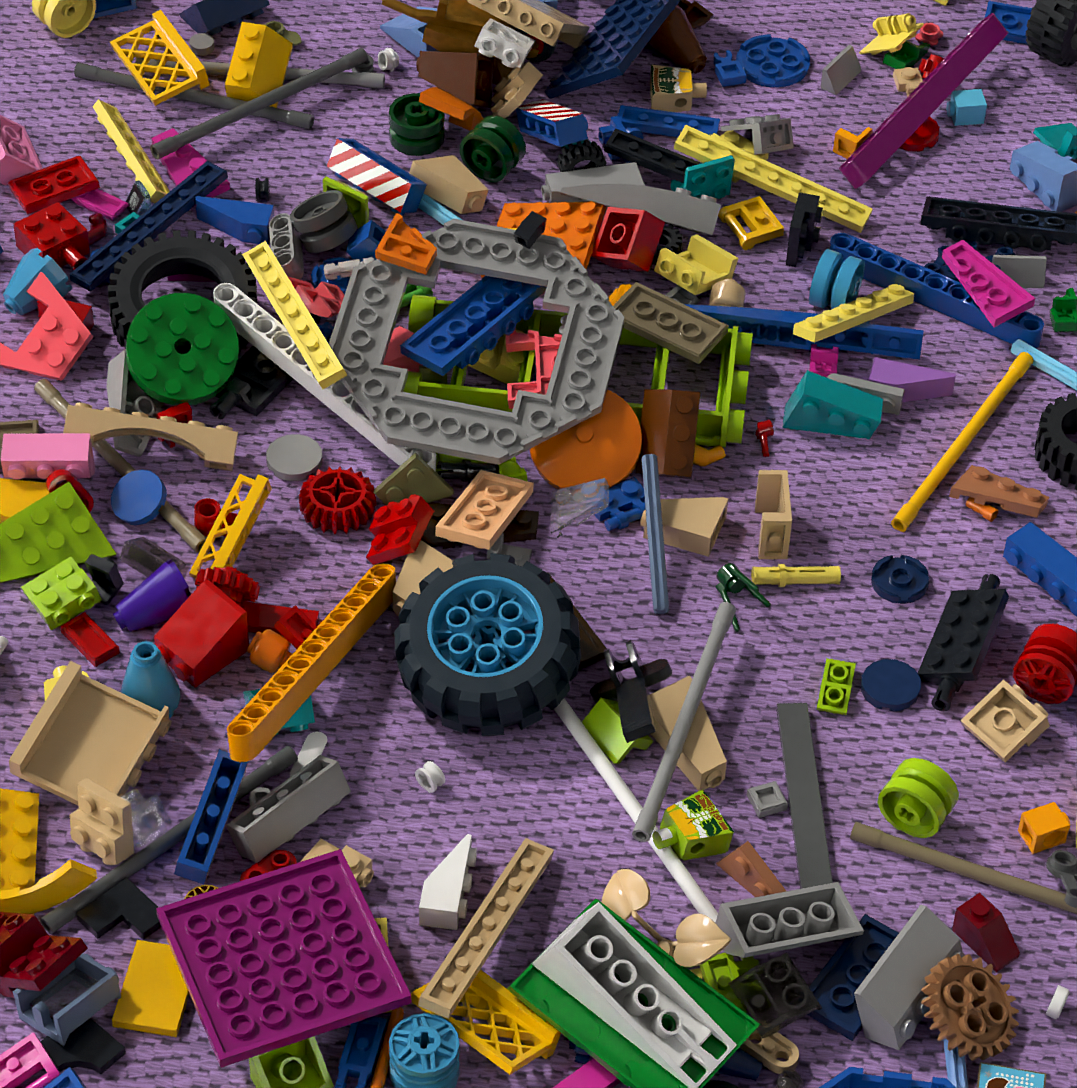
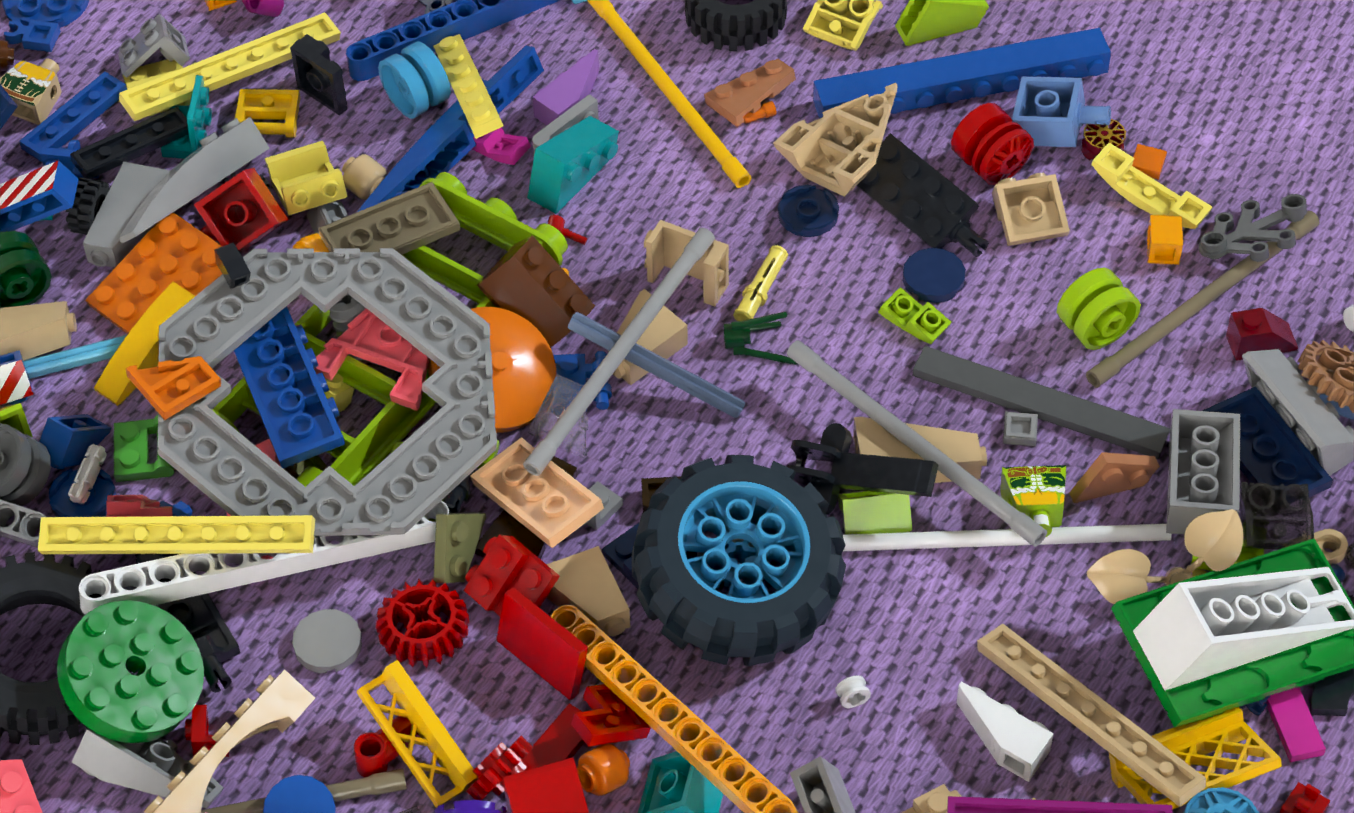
camera: 60 degrees left, 5 degrees up
none -> red tile [496,587,588,700]
none -> light grey piece [523,228,715,476]
none -> tan wedge [773,83,898,197]

